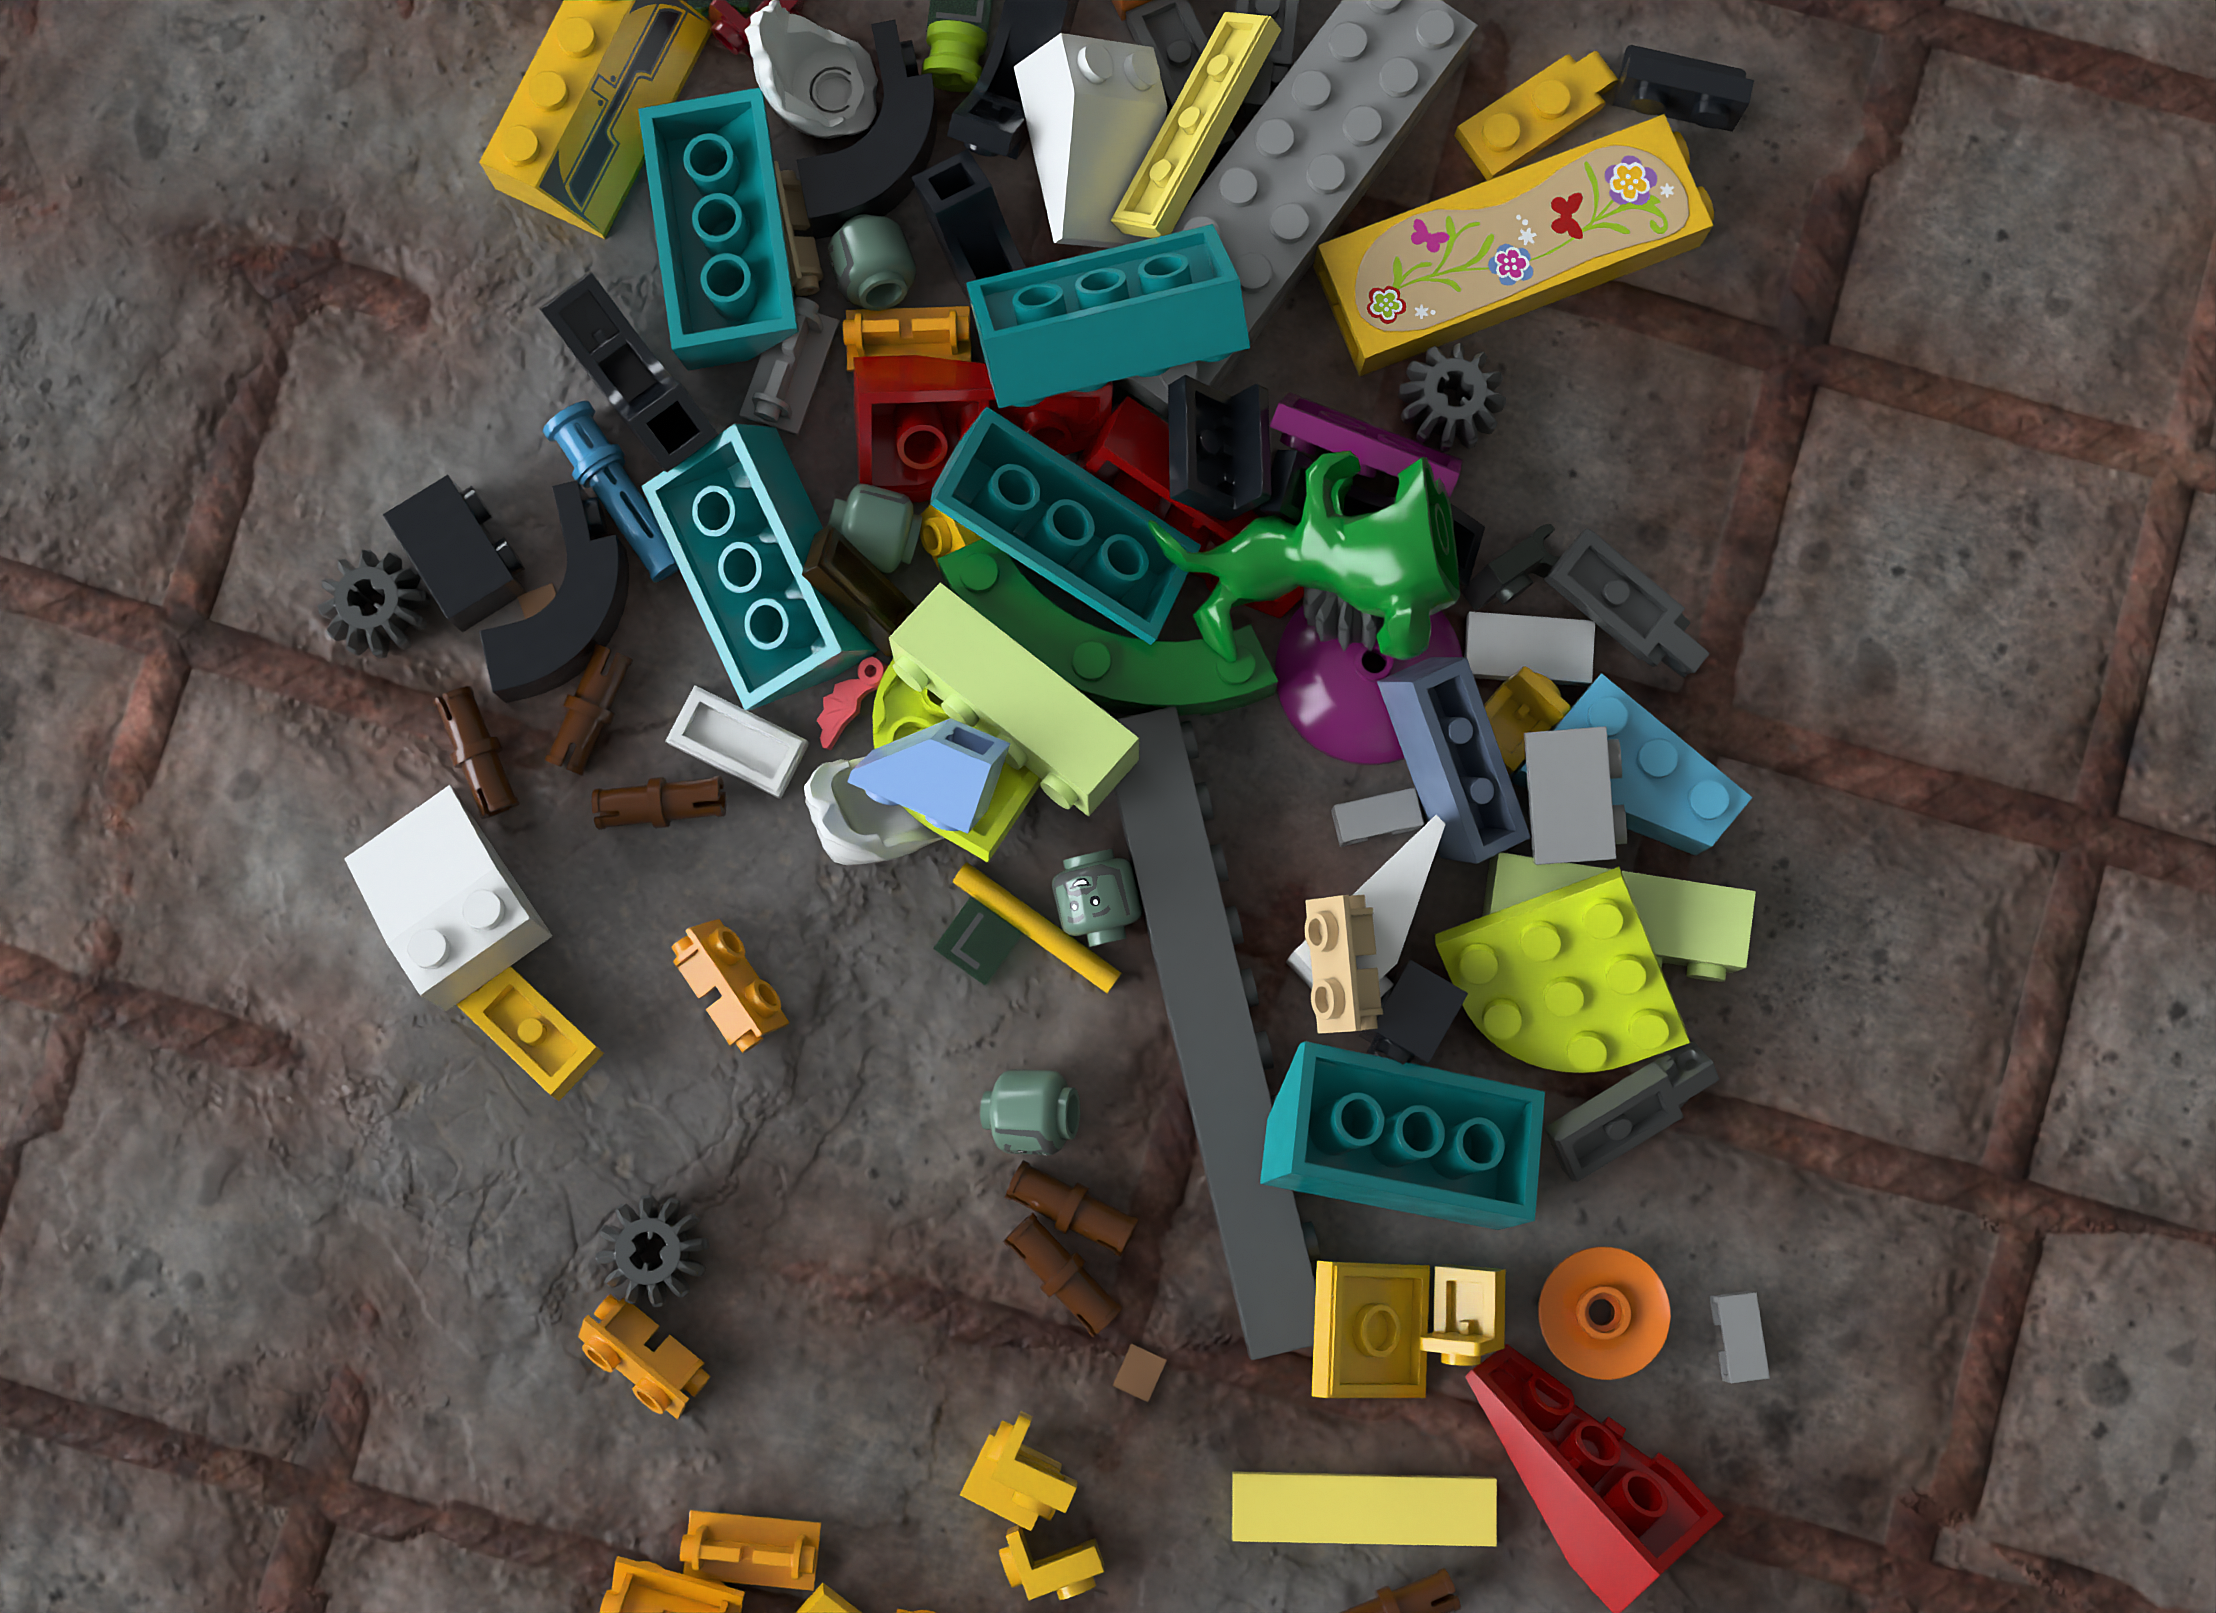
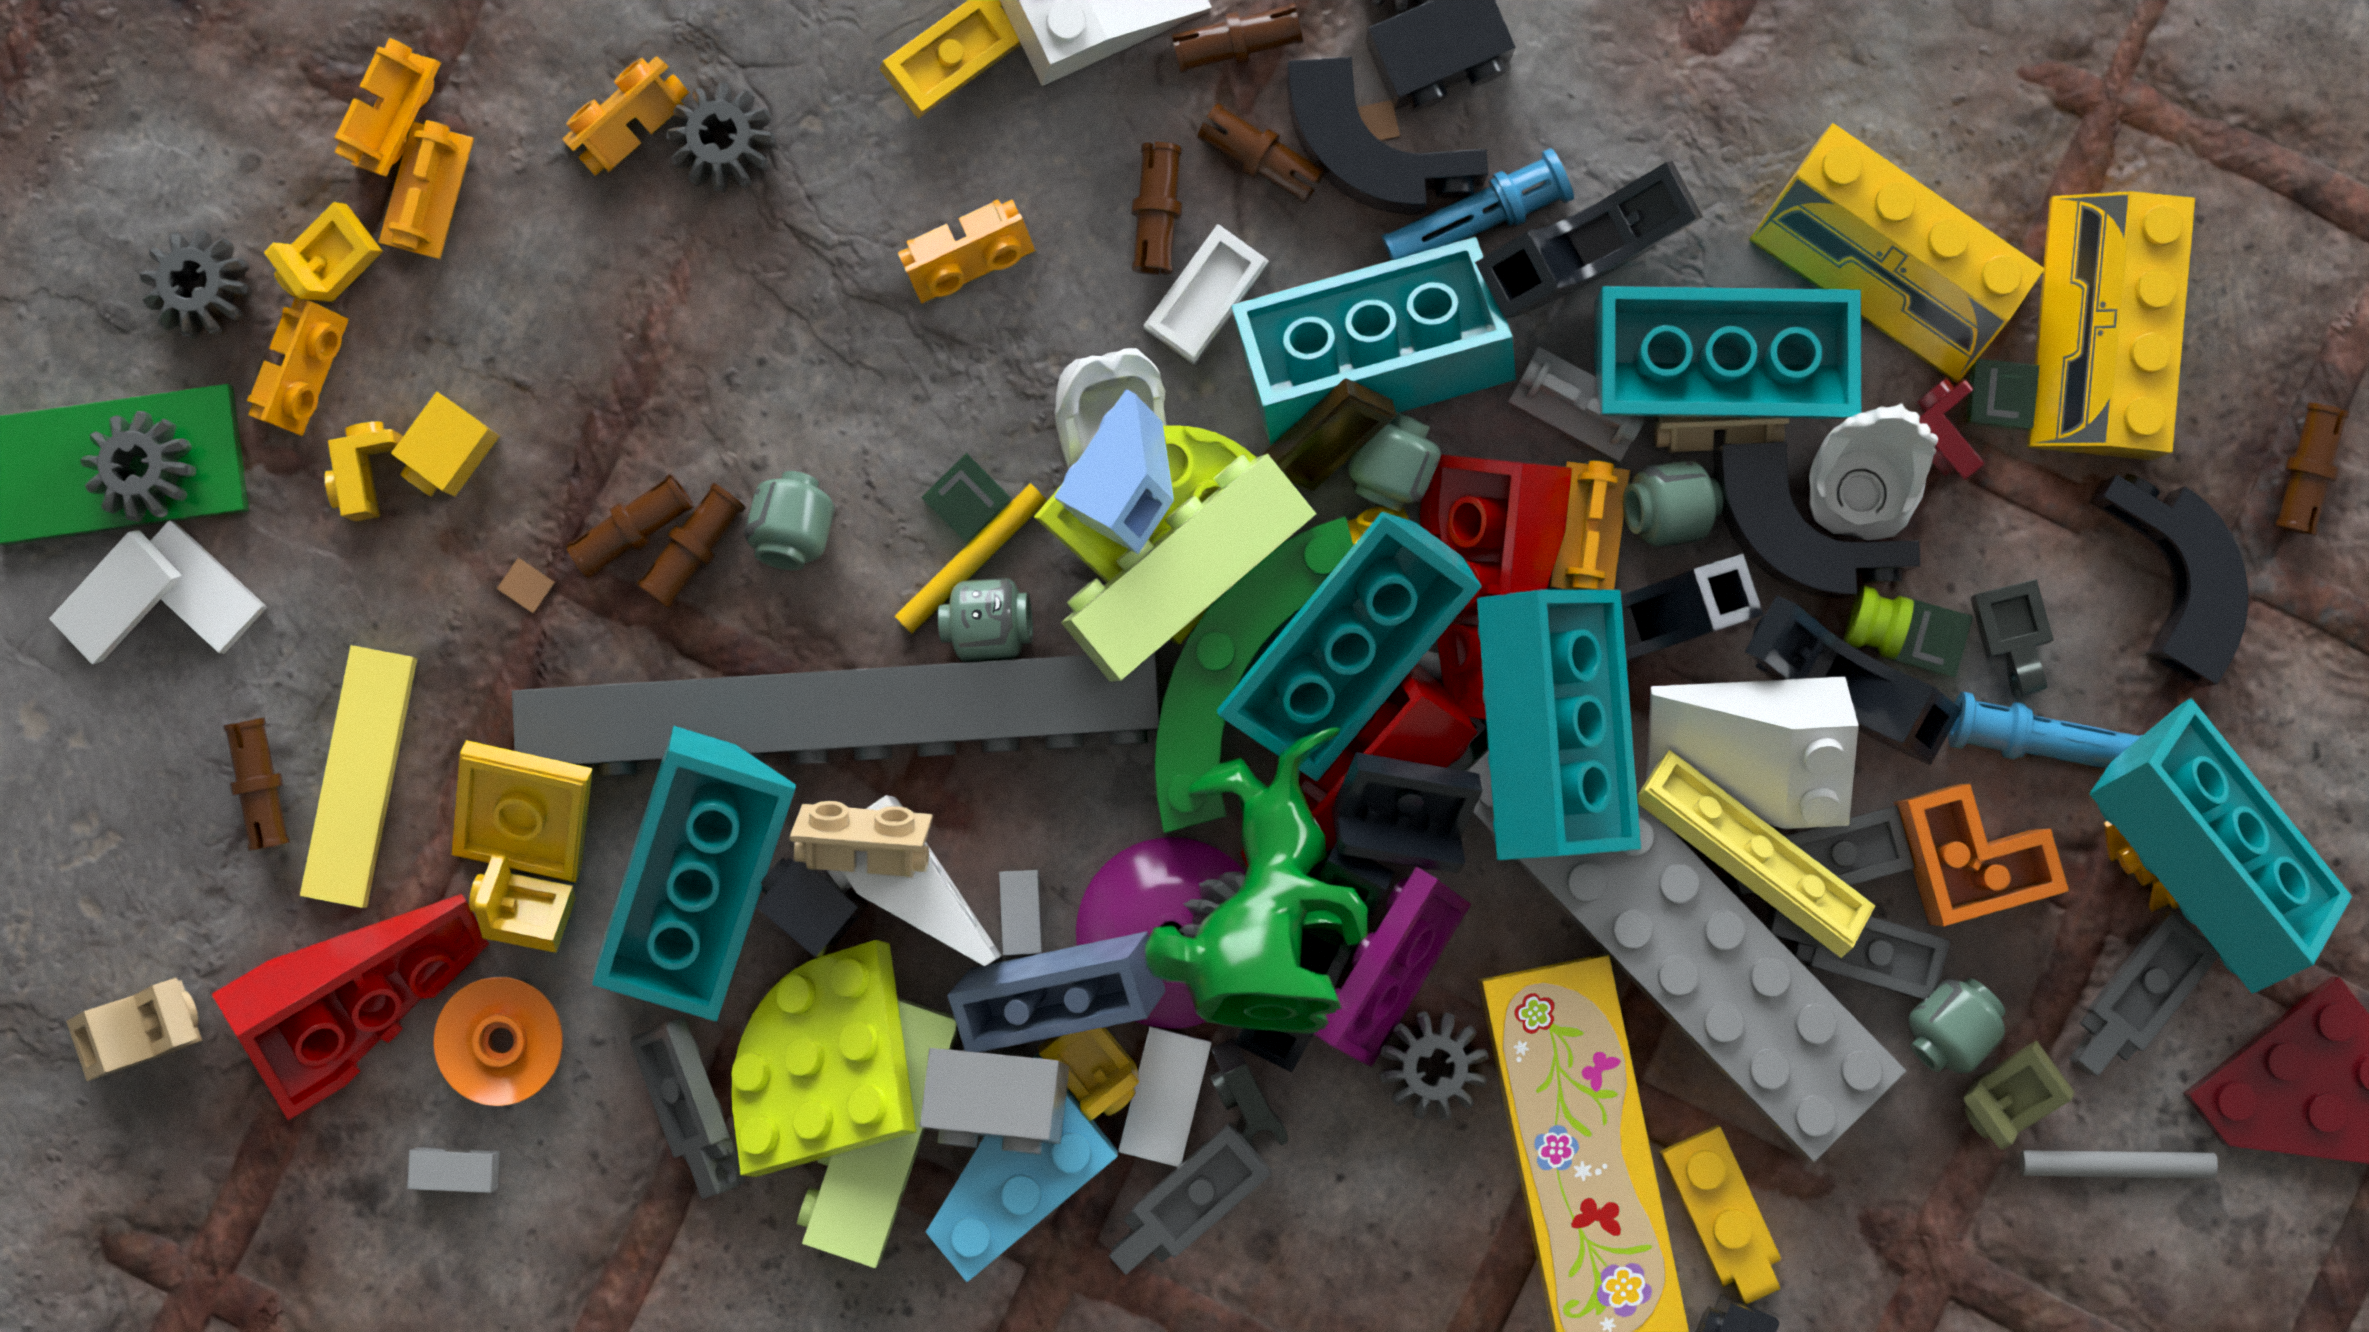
camera: 100 degrees right, 5 degrees up
coral piece [816,657,889,750] -> none
yellow bracket [985,1411,1077,1517] -> none

